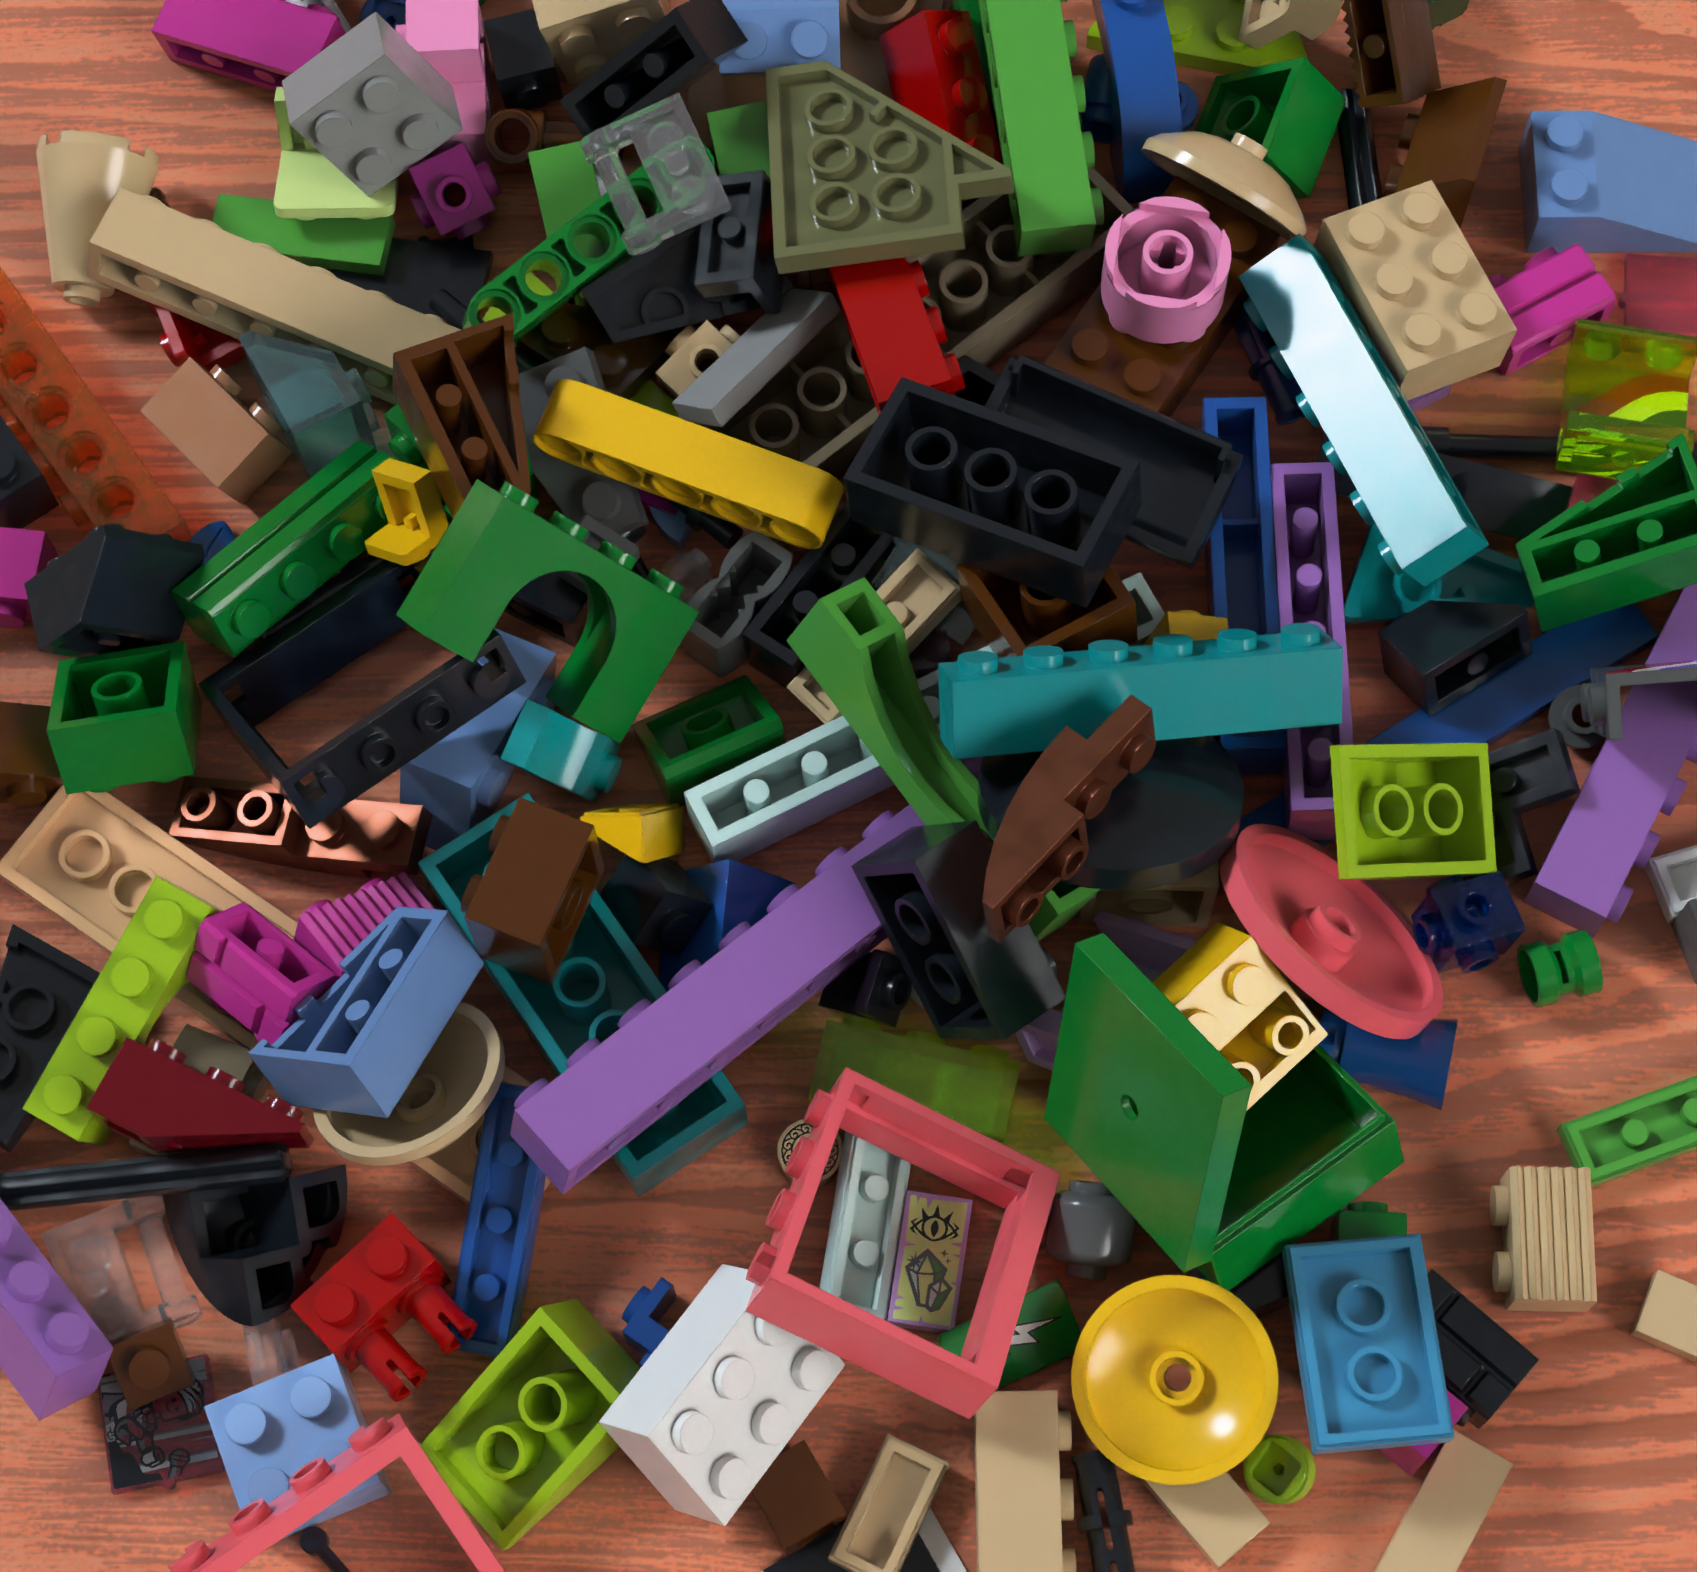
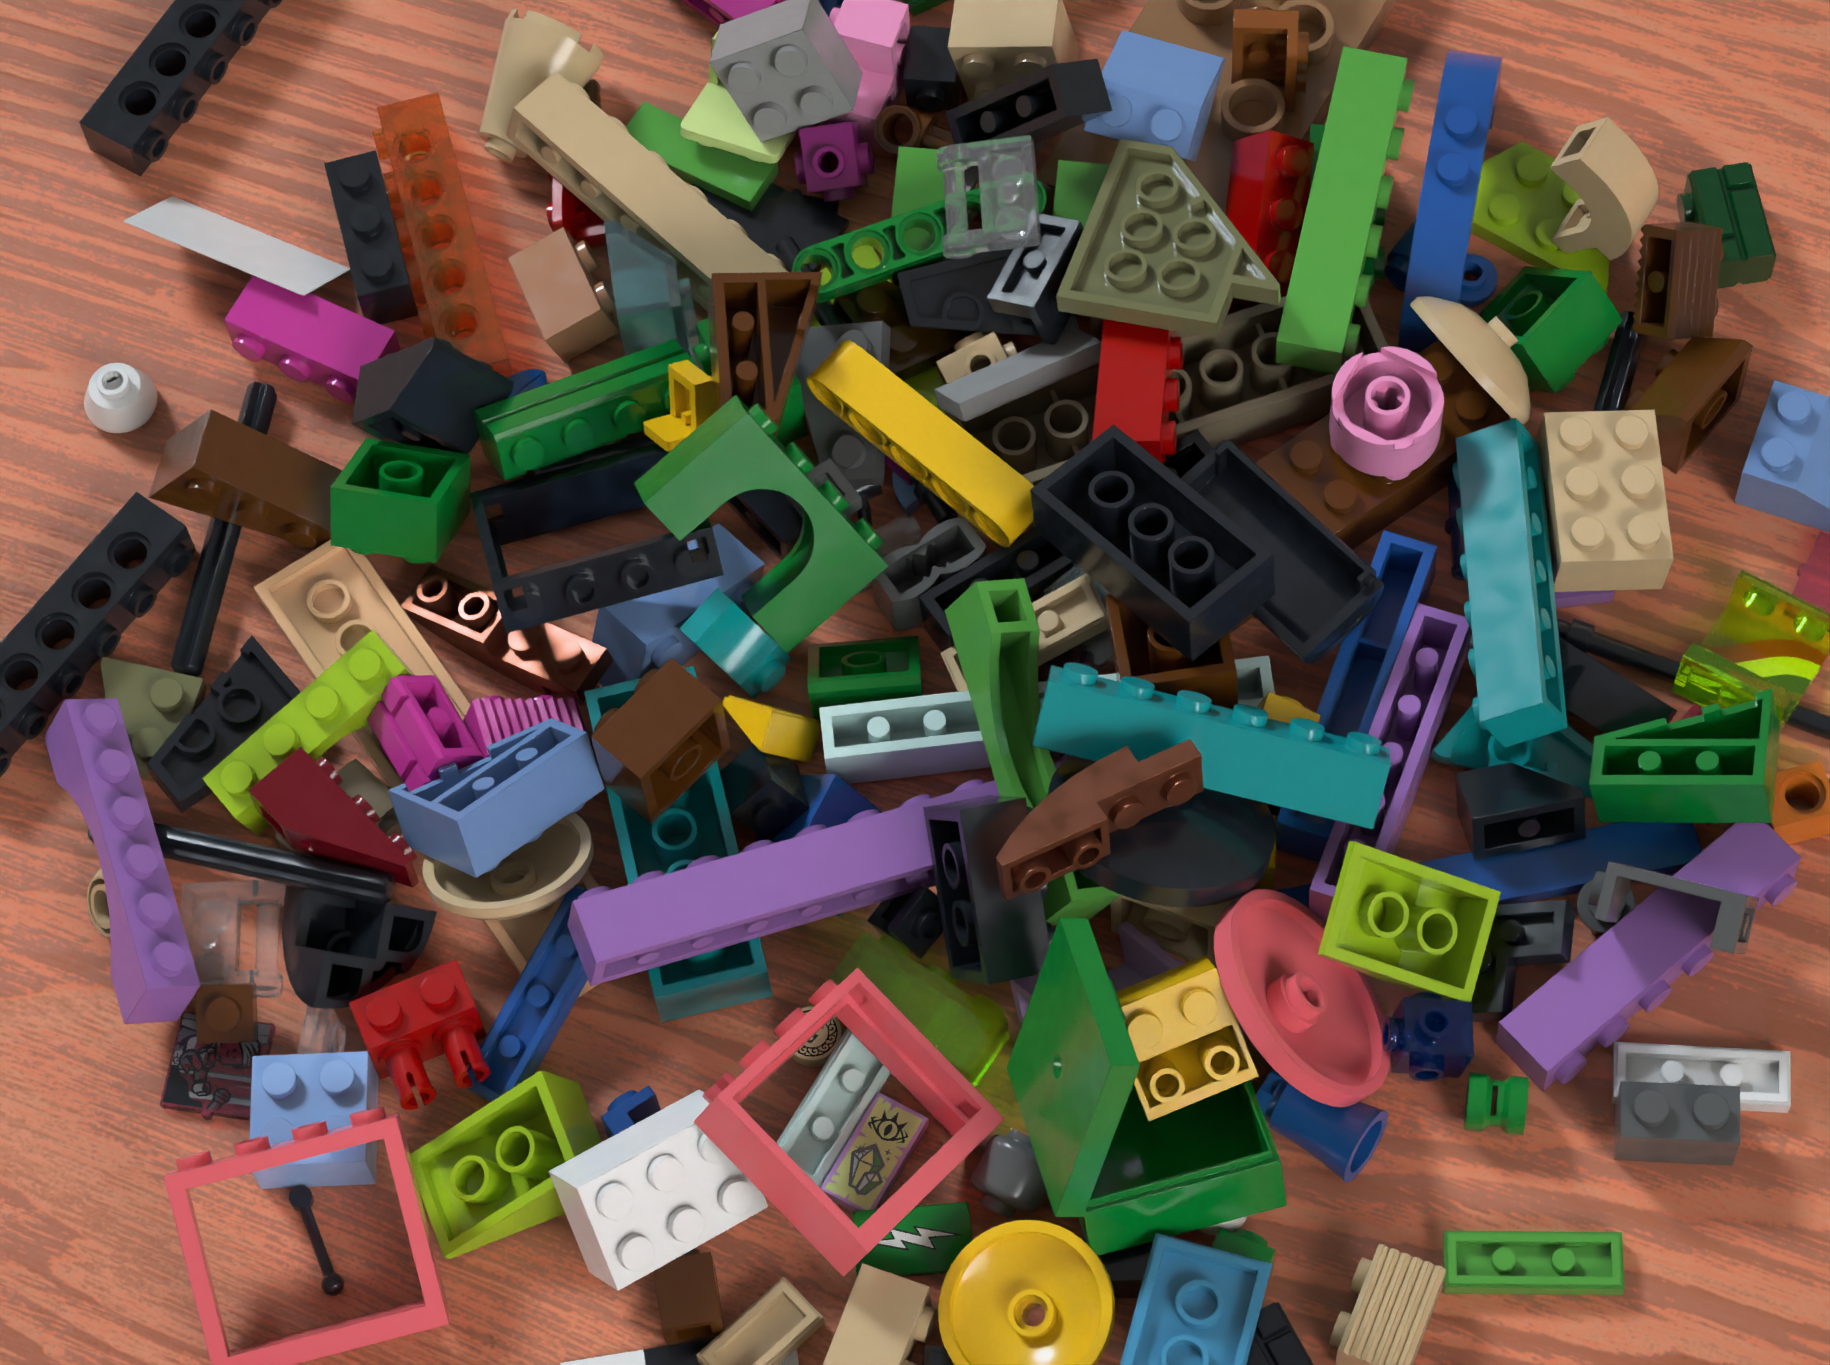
camera: 25 degrees right, 5 degrees down
dark pink brick [1489,244,1616,376] -> none

